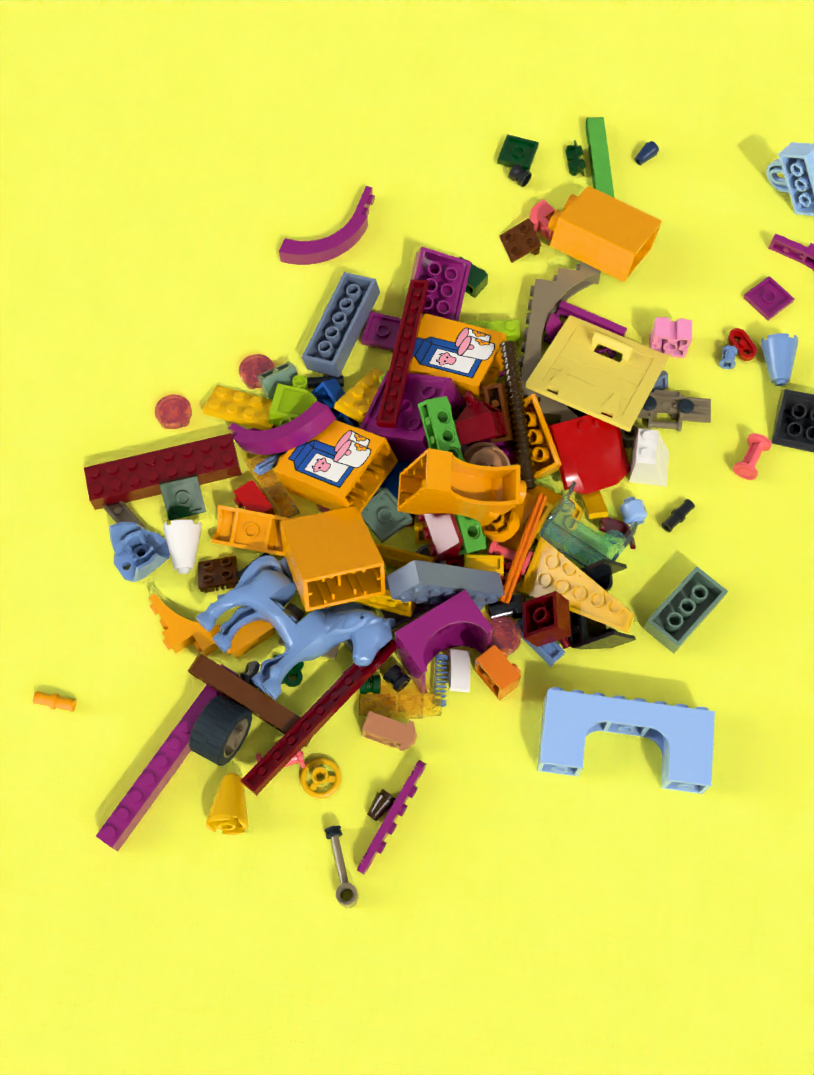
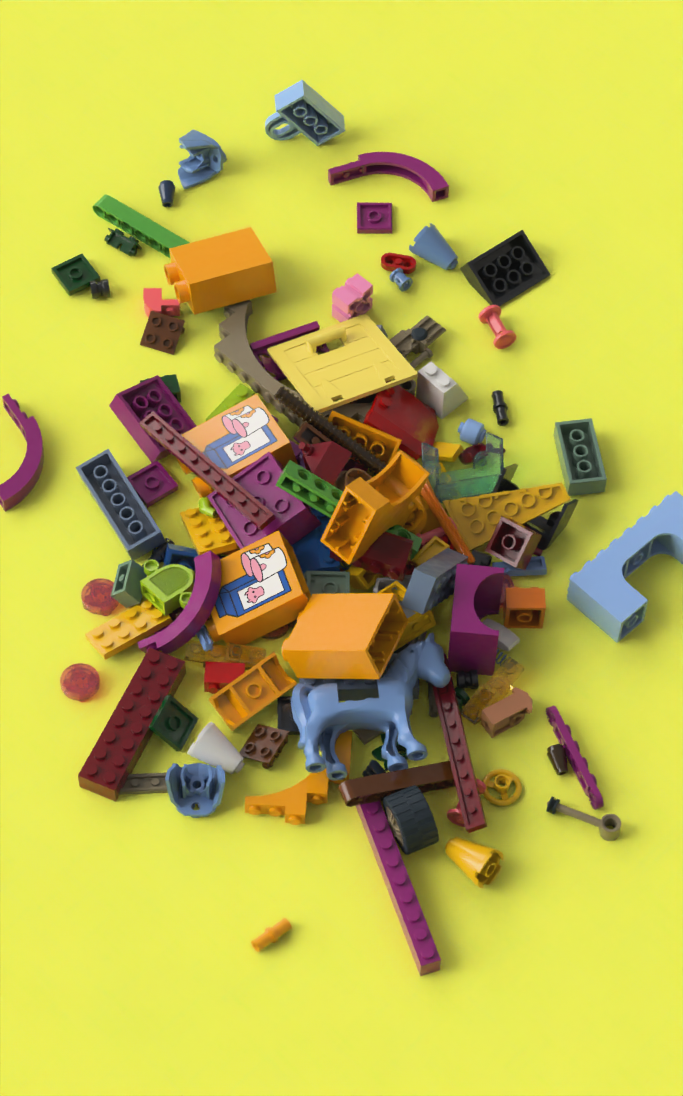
camera: 55 degrees left, 10 degrees down
none -> medium blue piece [178,129,227,189]

